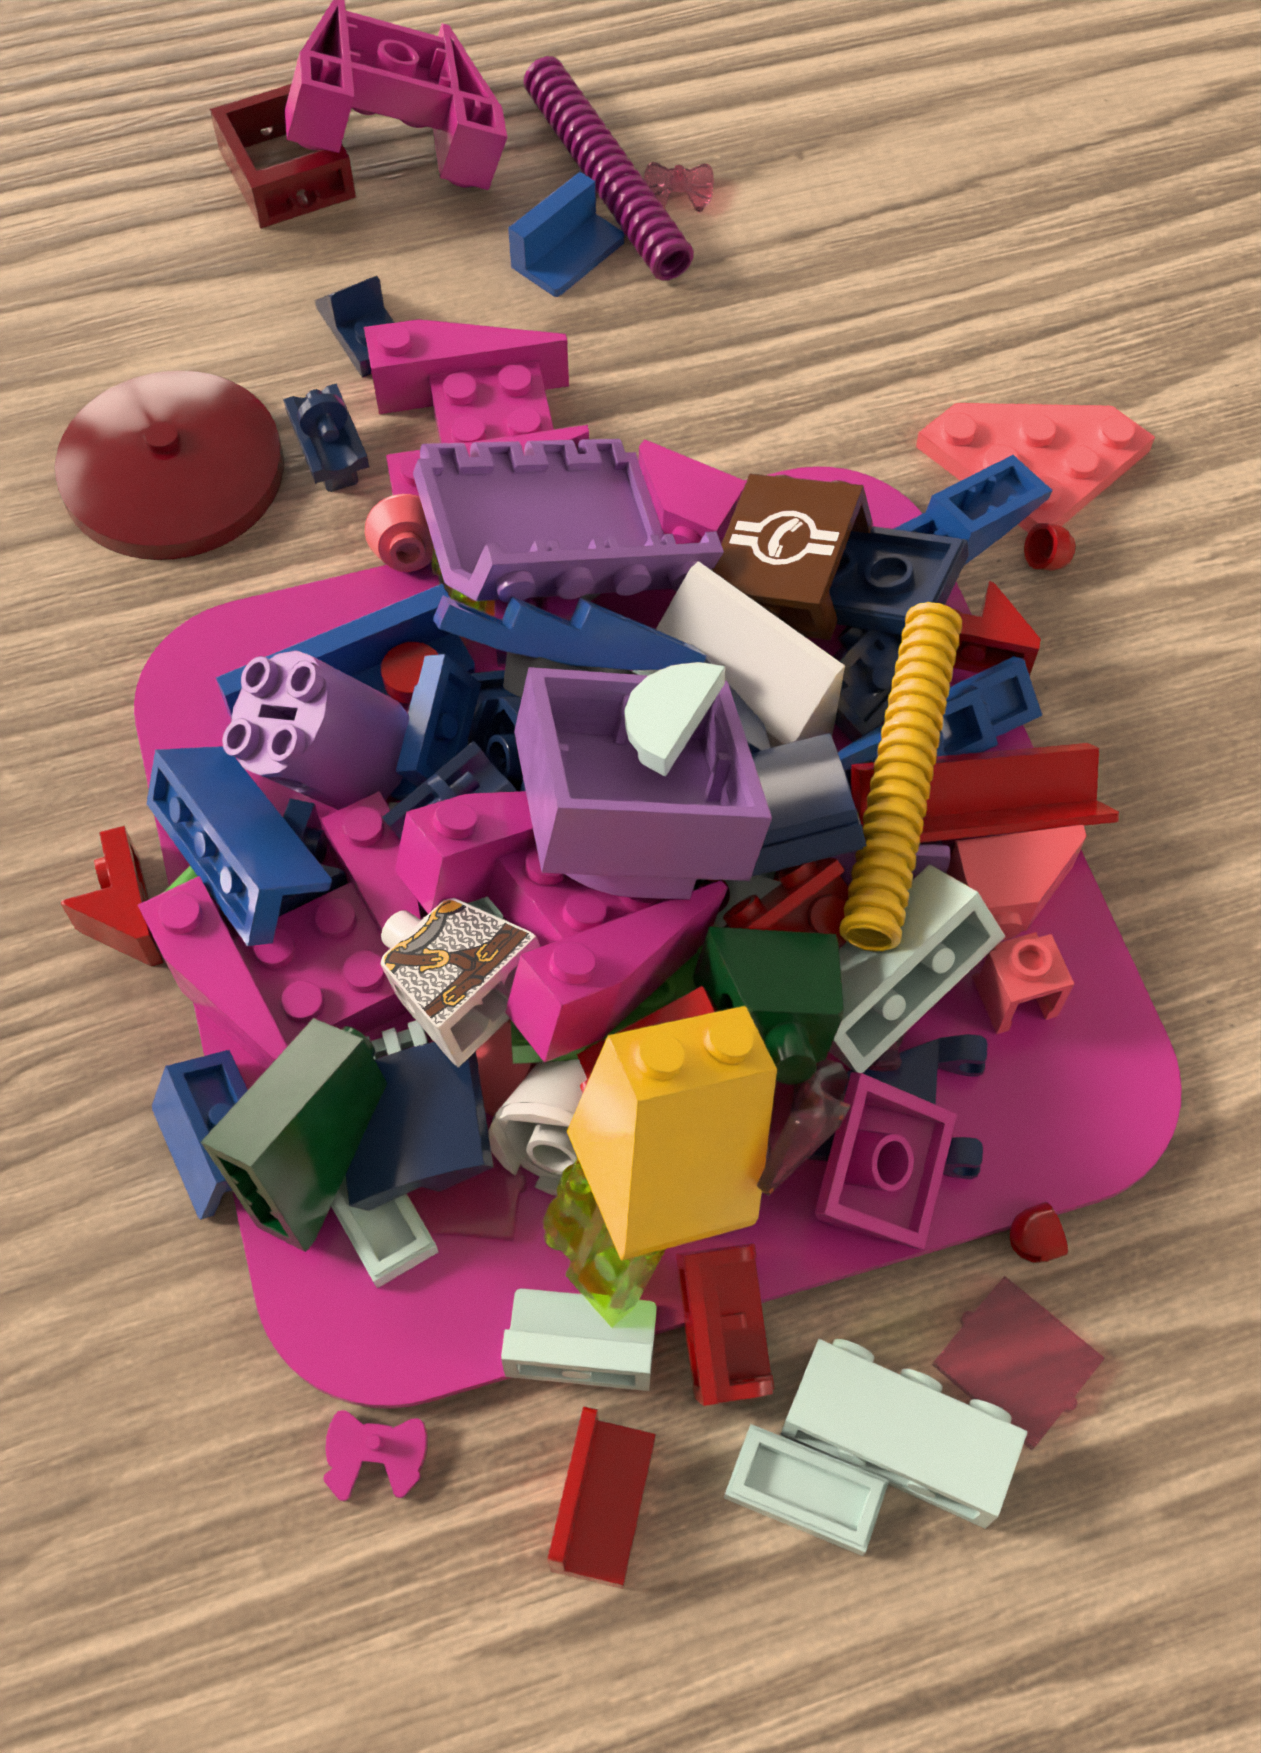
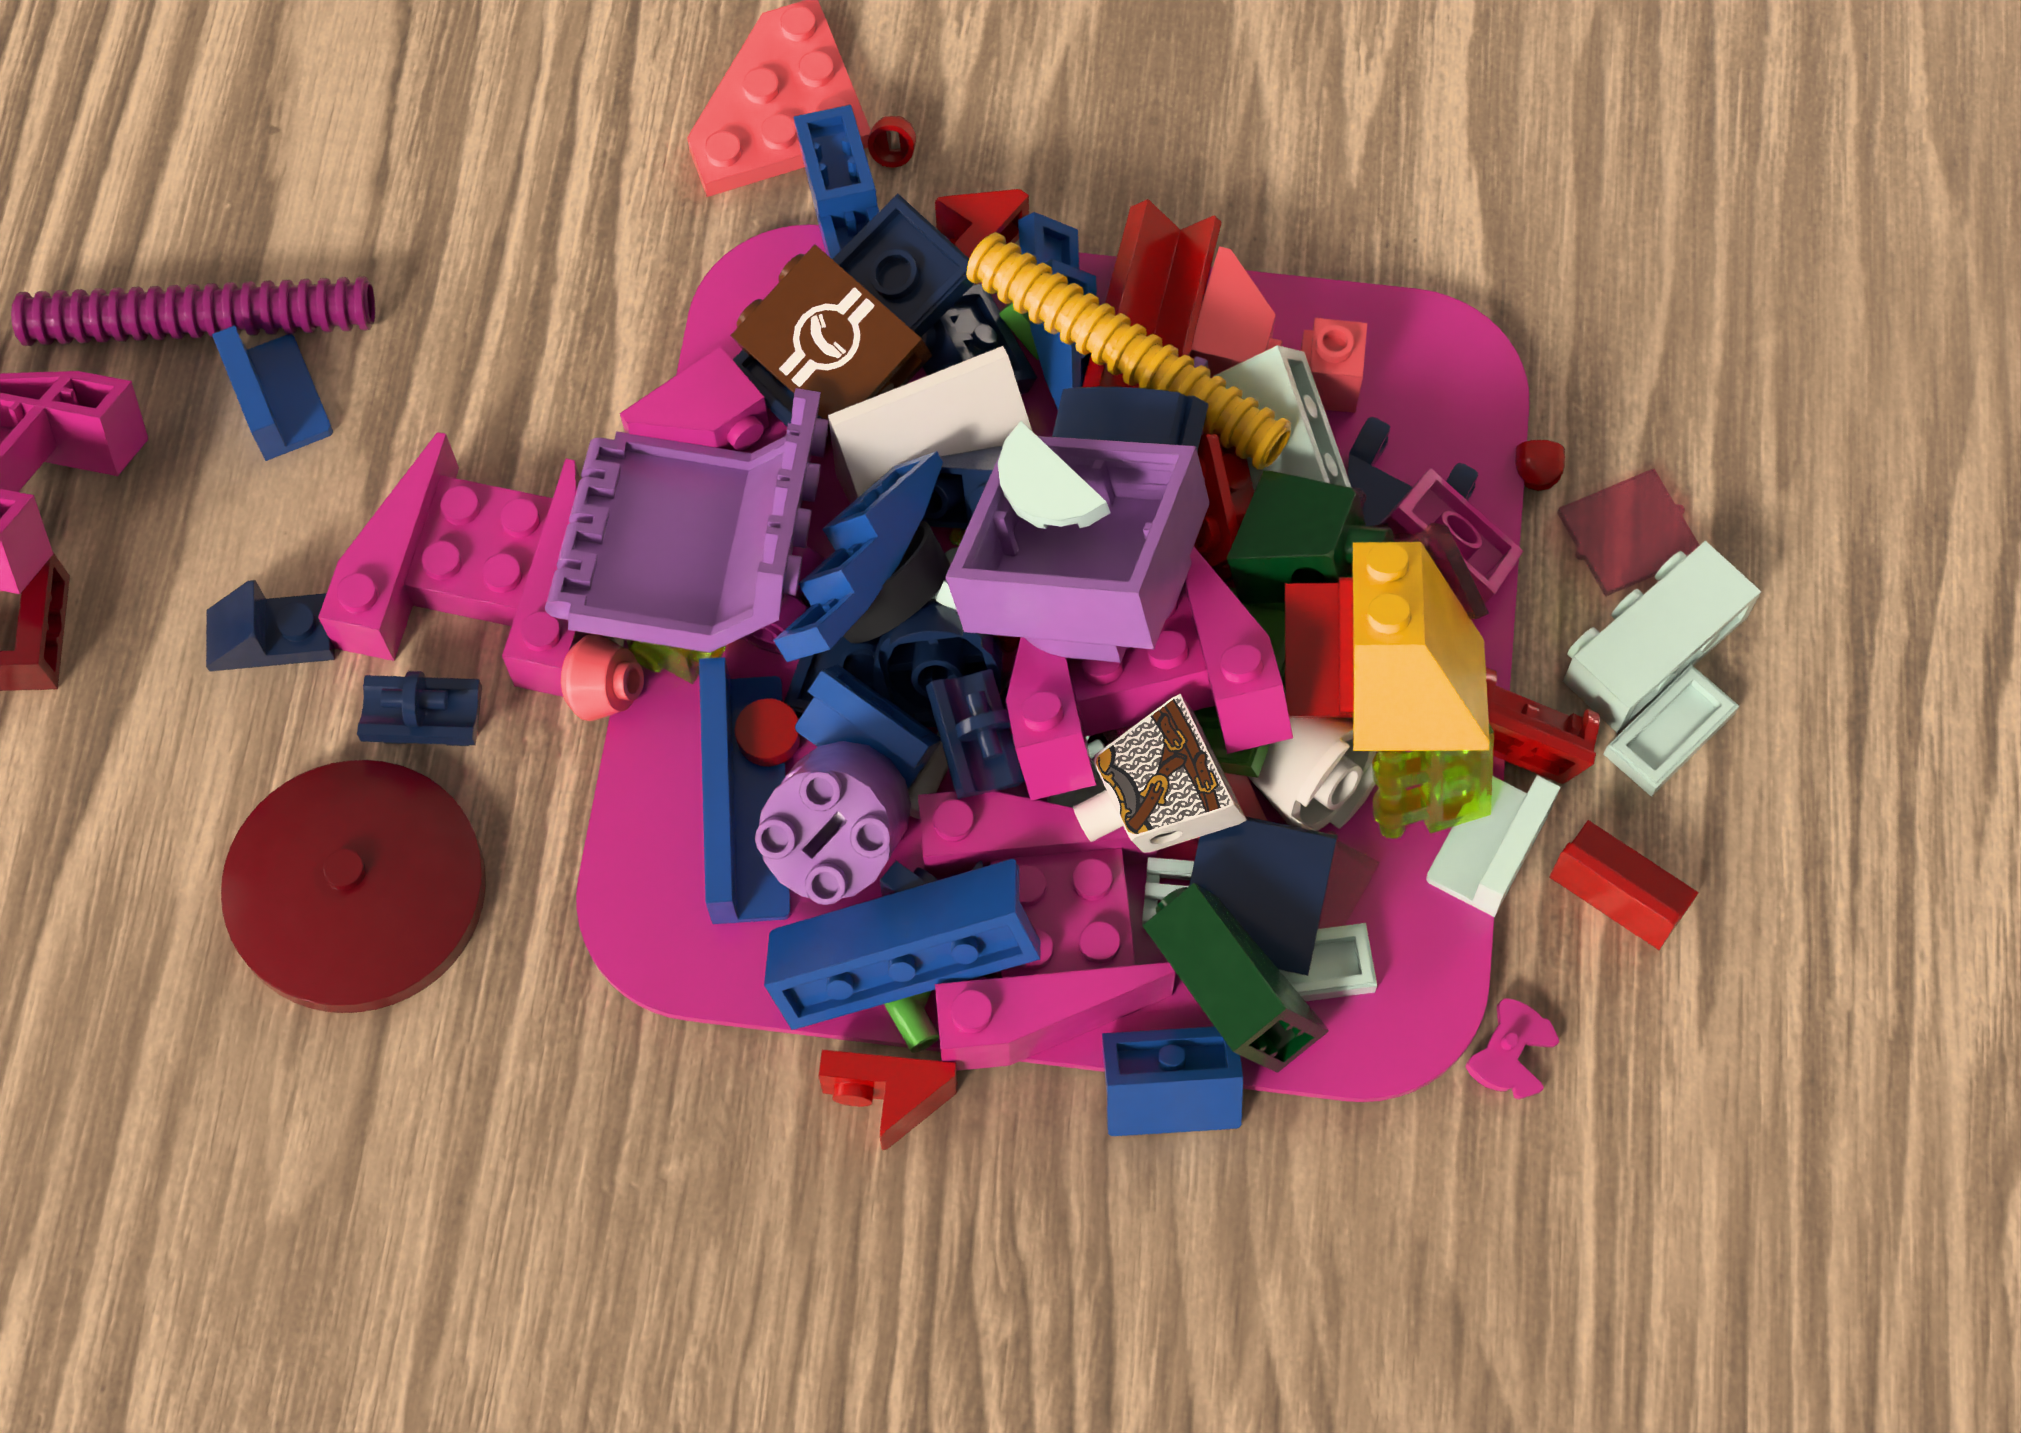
camera: 65 degrees left, 5 degrees up
clear pink piece [644,162,714,212] -> none

